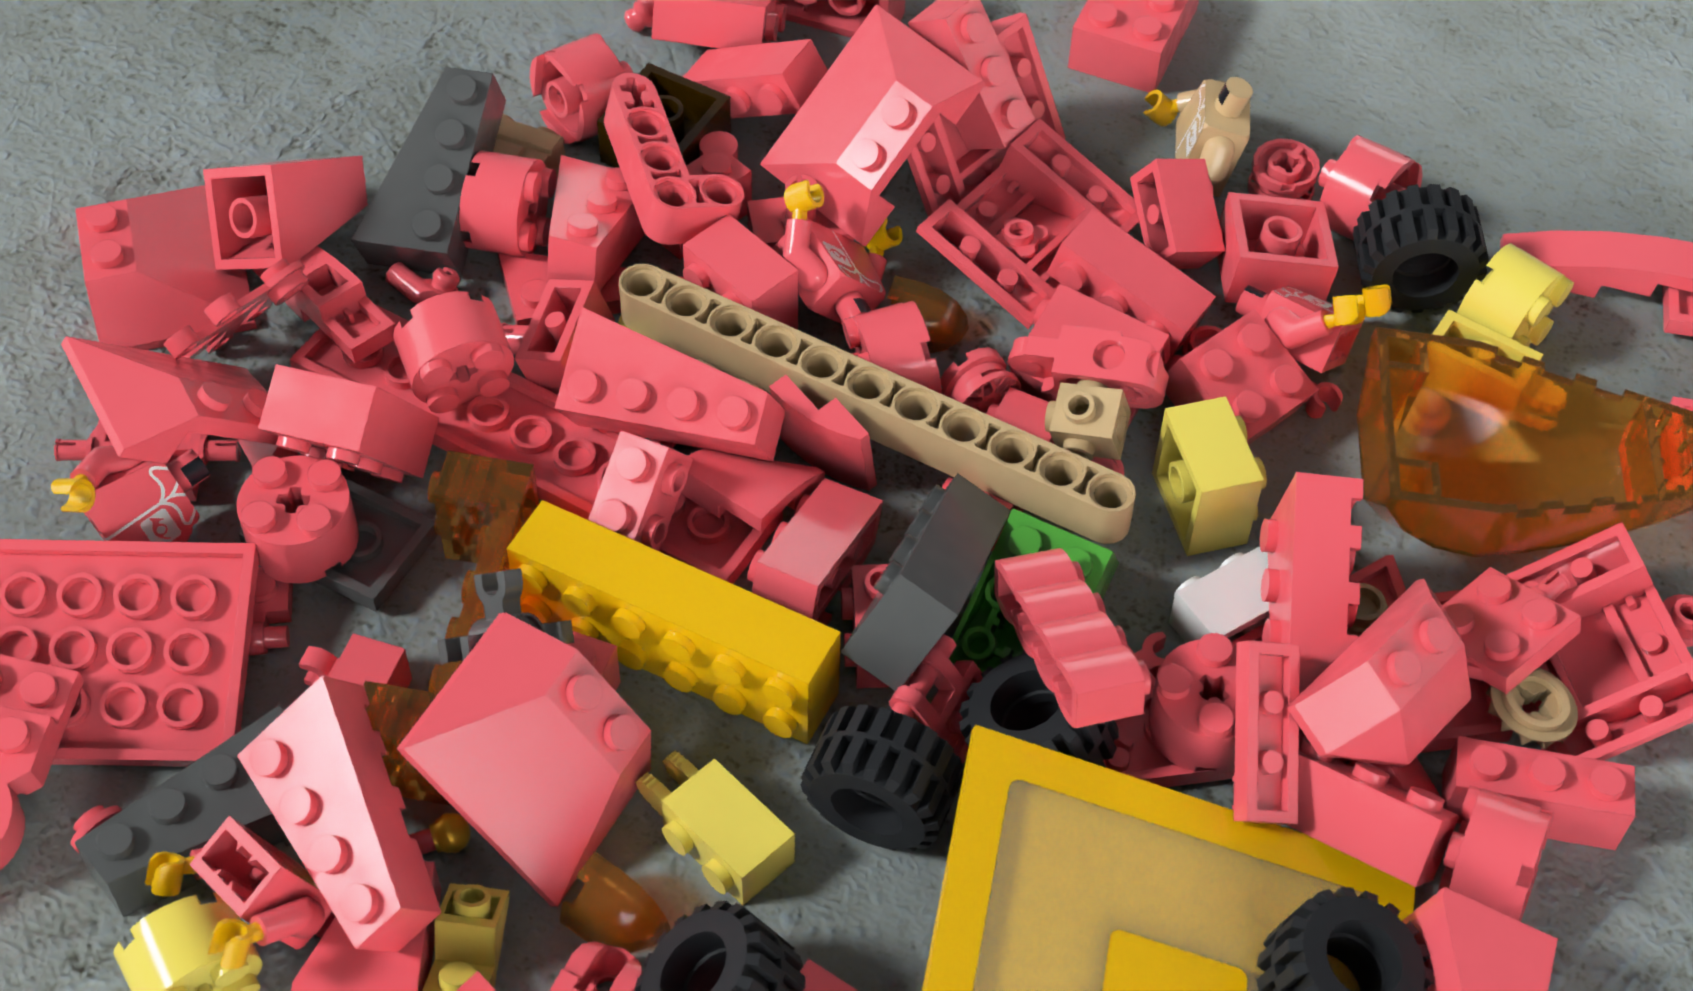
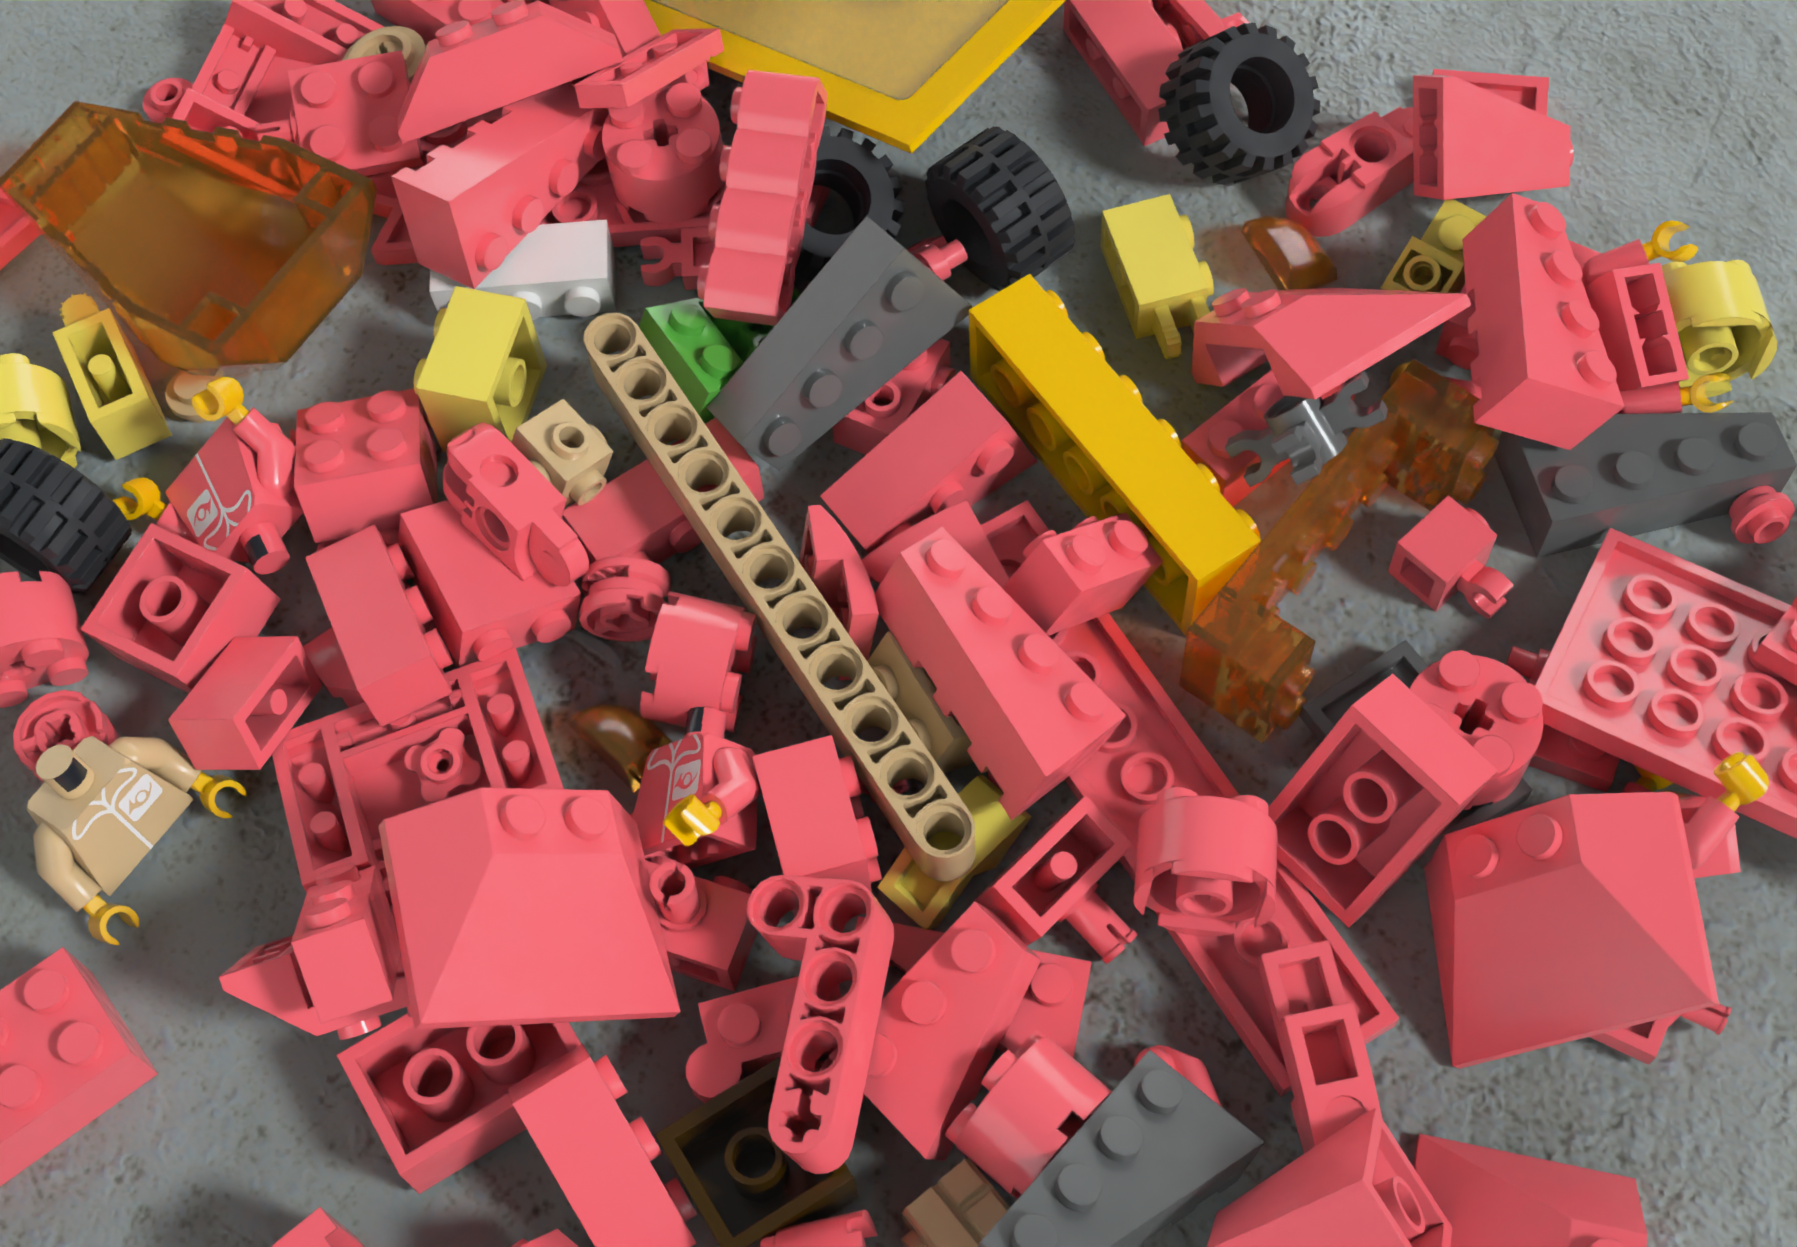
camera: 145 degrees left, 10 degrees up
coral plant [164,258,309,360] -> none

